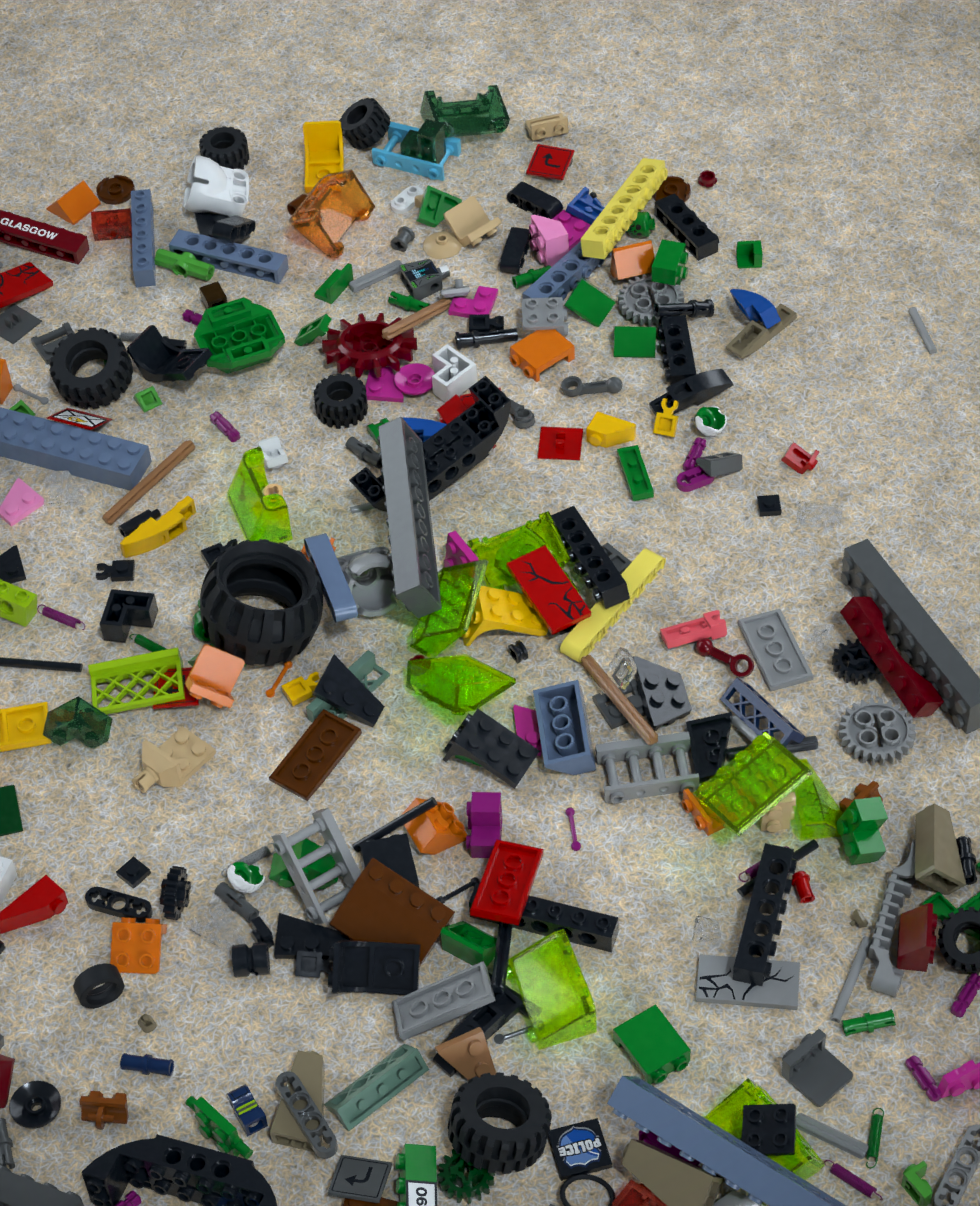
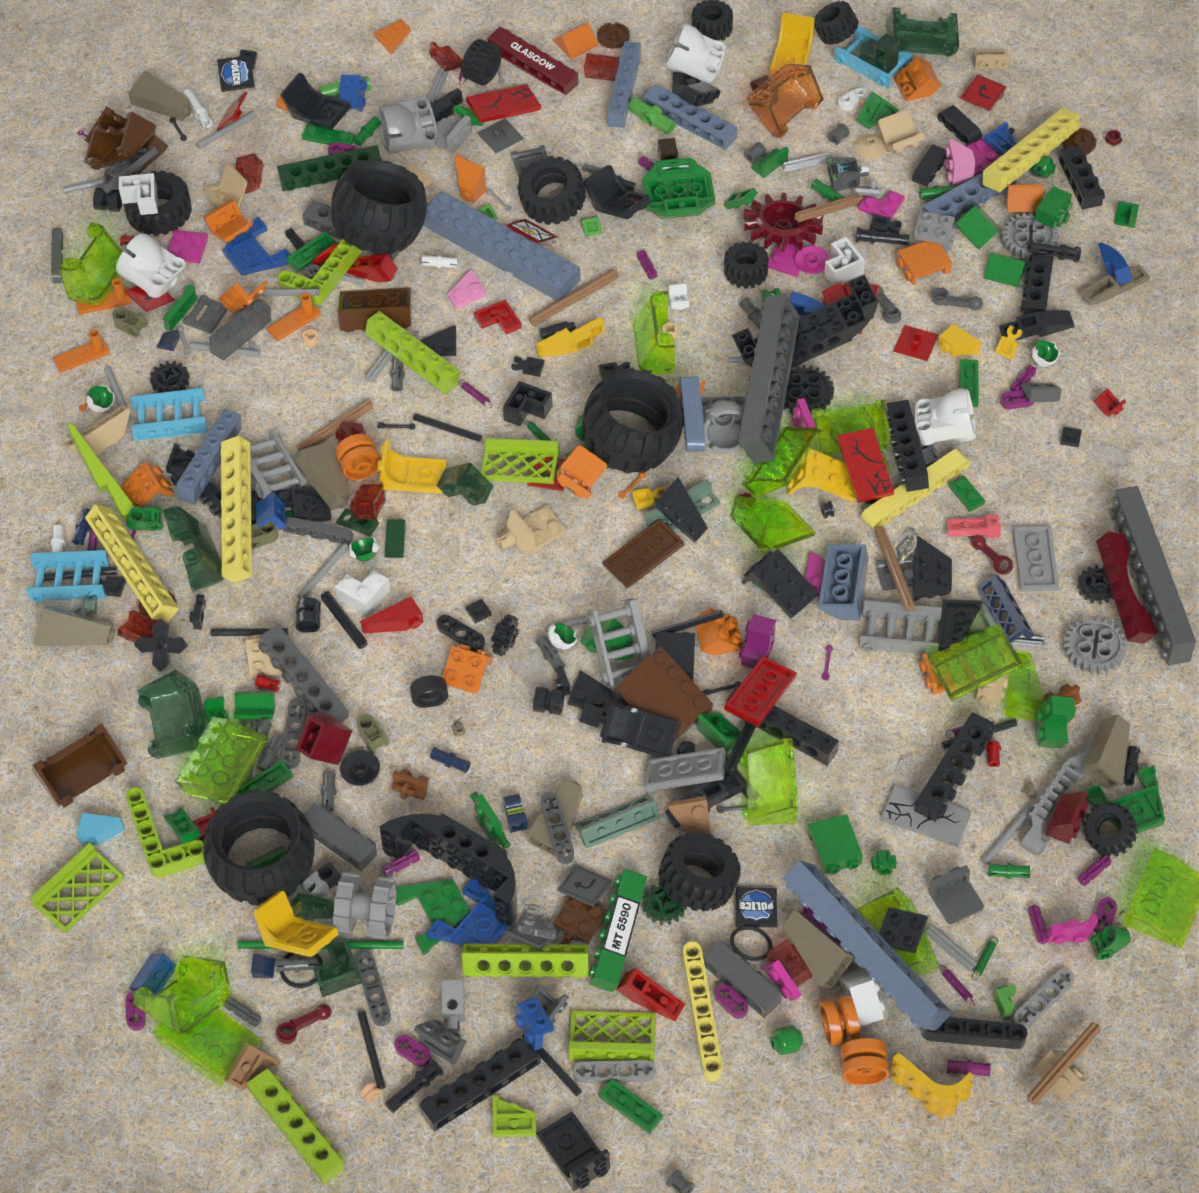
camera: 15 degrees right, 5 degrees up
none -> olive piece [357,714,390,754]
none -> red plate [474,299,522,334]
none -> black plate [677,741,695,755]
none -> dark grey bush [744,142,767,164]
none -> black gear [783,364,834,416]
none -> green gear [871,850,897,875]
none -> orange slope [894,56,942,101]
none -> white piece [915,388,977,445]
none -> green plate [948,475,986,512]

